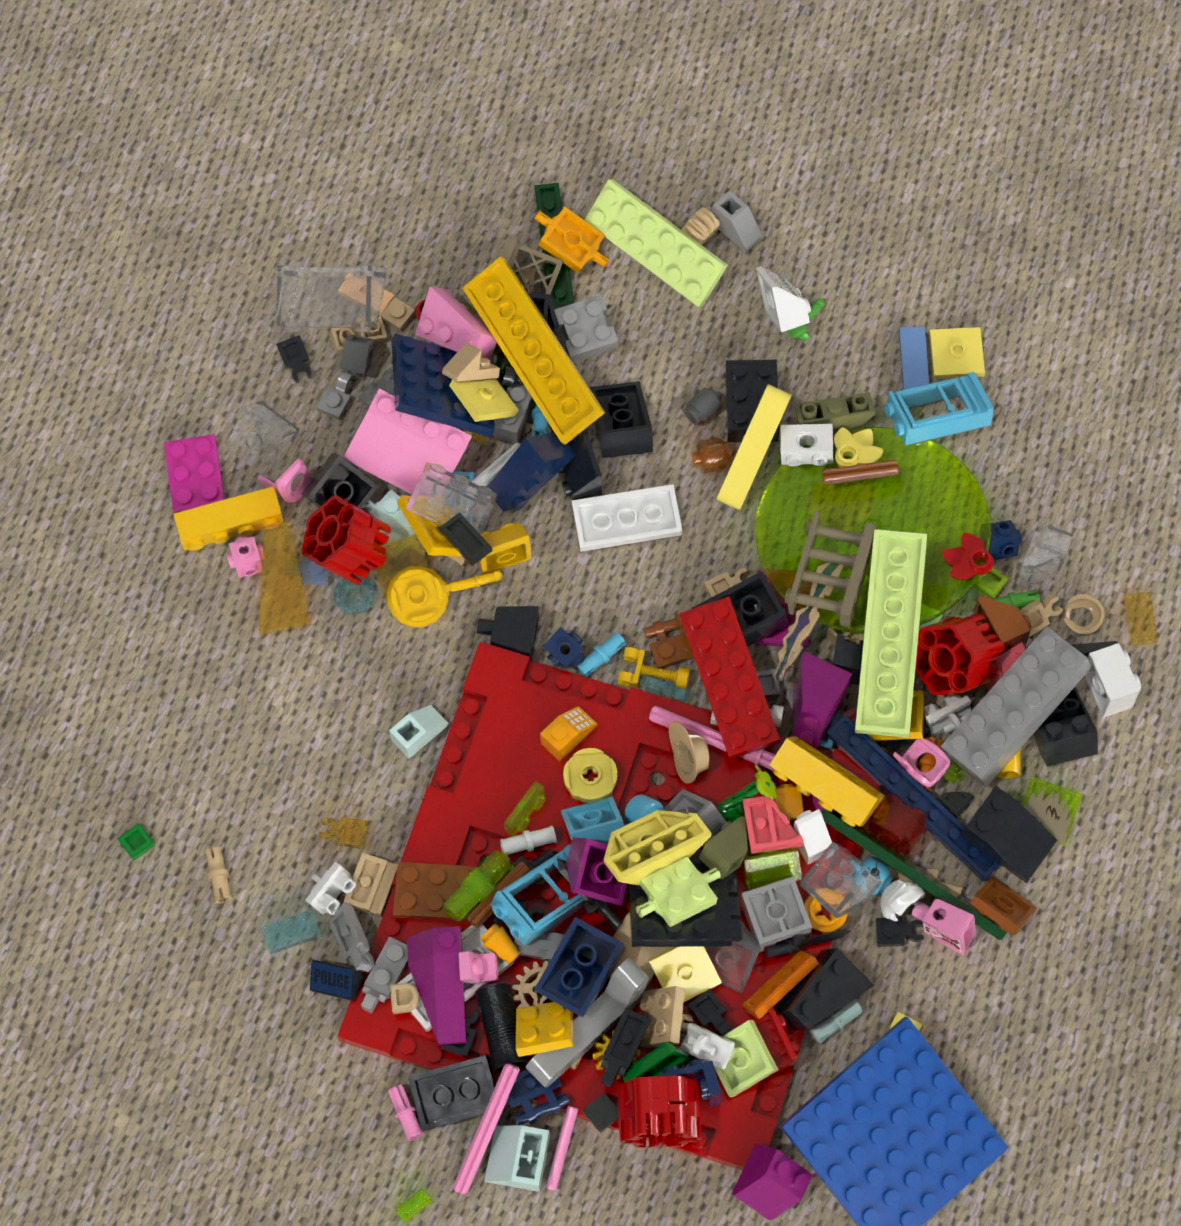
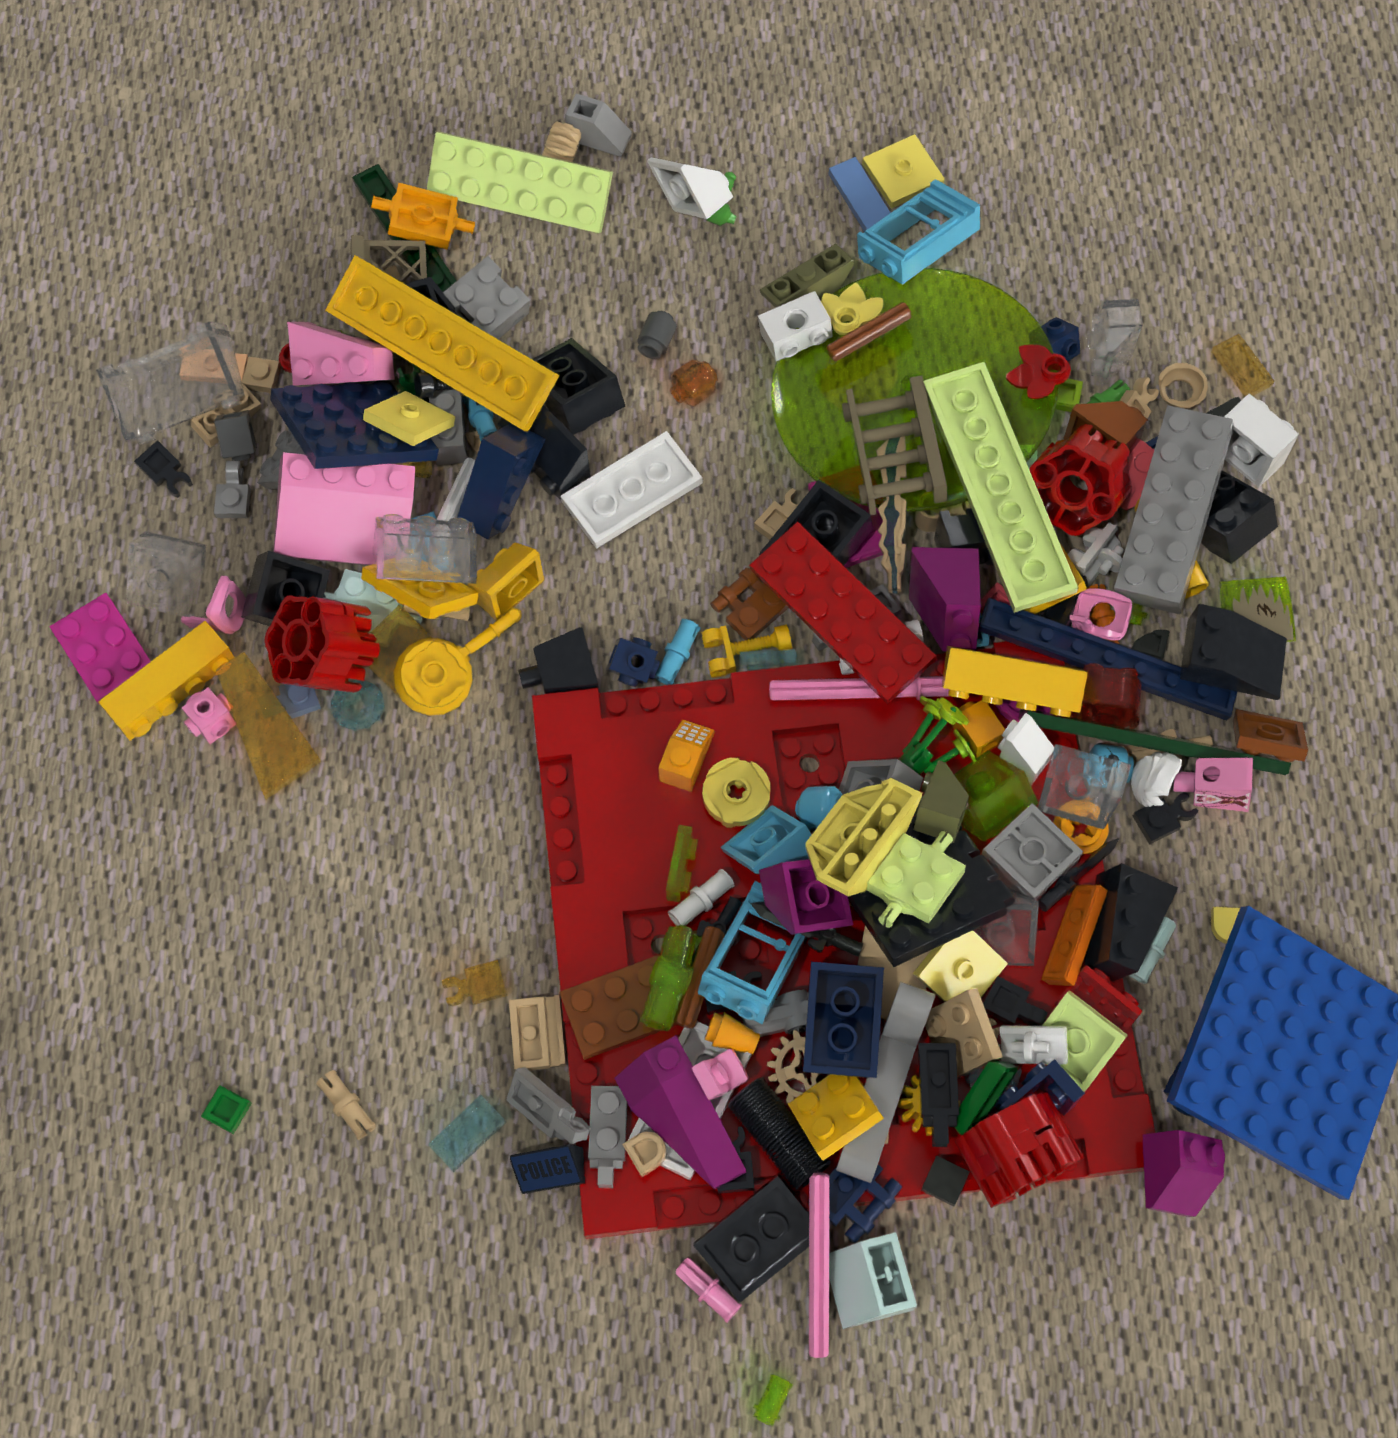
camera: 25 degrees left, 0 degrees up
white hips [305,862,356,915] -> none
light aqua slope [389,705,449,759] -> none
pearl dark grey tile [439,512,492,566] -> none
tan slope [442,343,500,382] -> none
bright pink bar [545,1106,579,1191] -> none
tan piece [669,721,709,783] -> none
light yellow beam [716,384,792,510] -> none
black brick [725,359,780,443] -> none
coral wing [743,796,804,854] -> none

